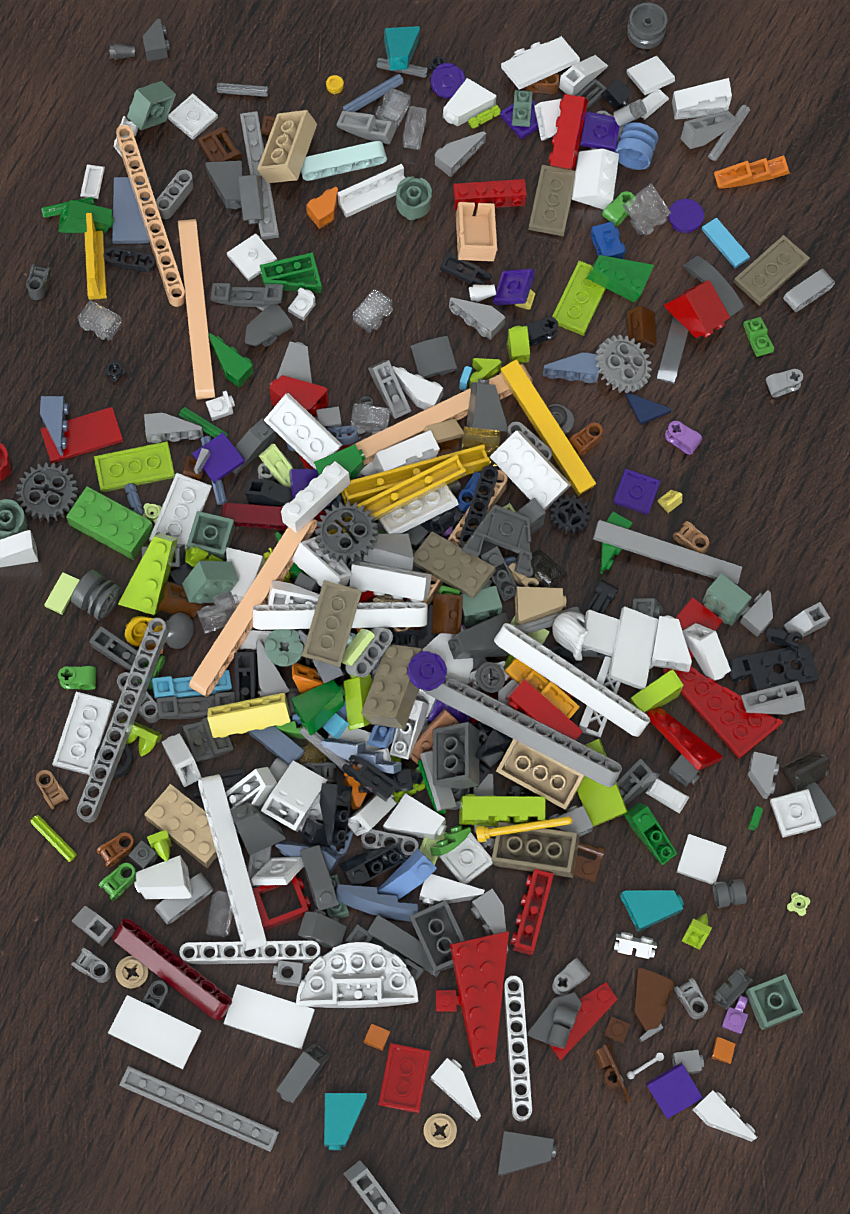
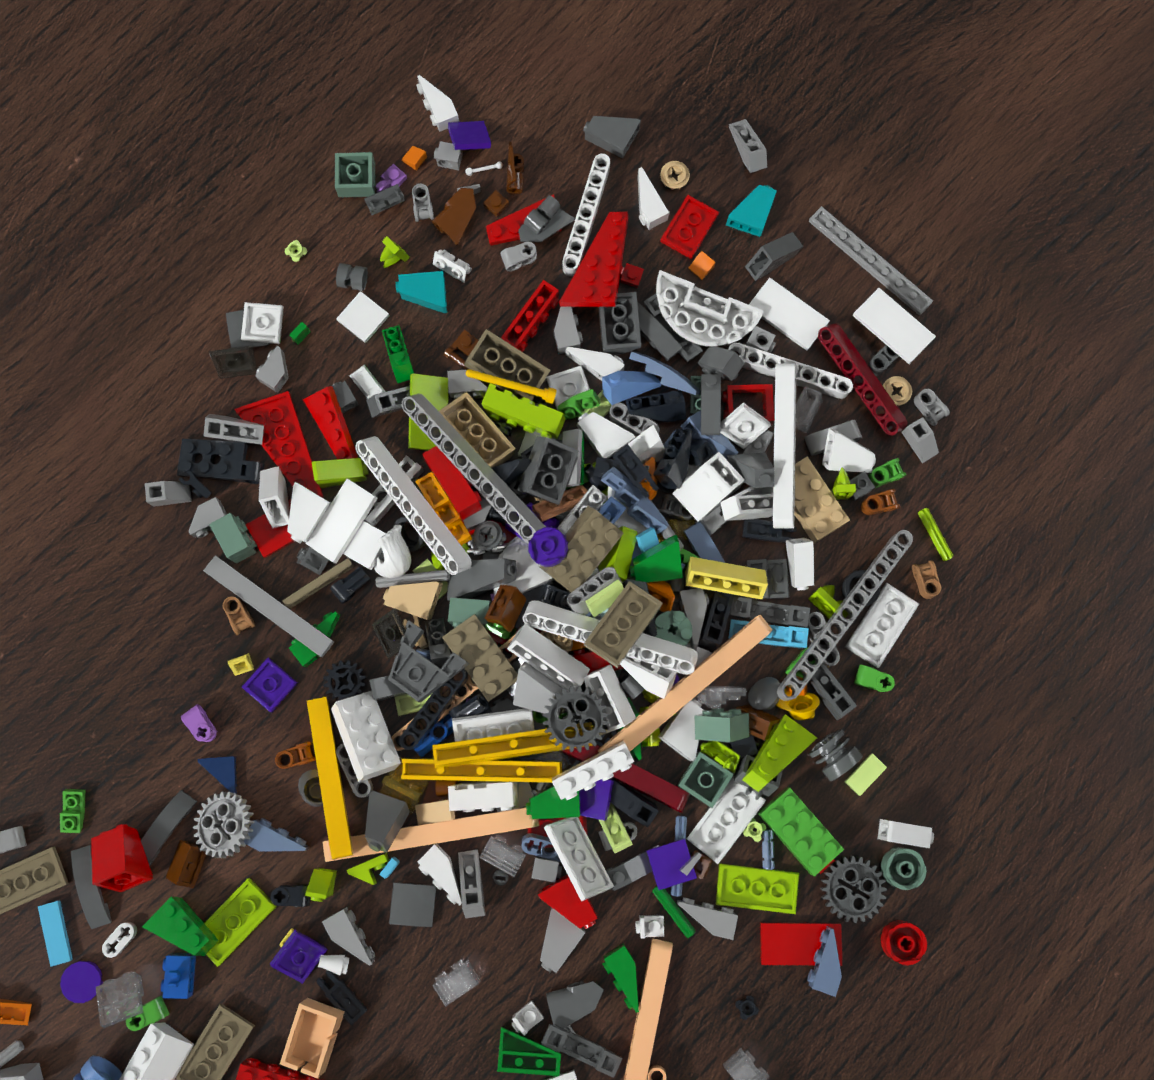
camera: 160 degrees left, 10 degrees up
light grey piece [765,369,803,397] -> none
none -> white beam [102,922,137,958]
none -> dark tan tile [283,558,355,608]

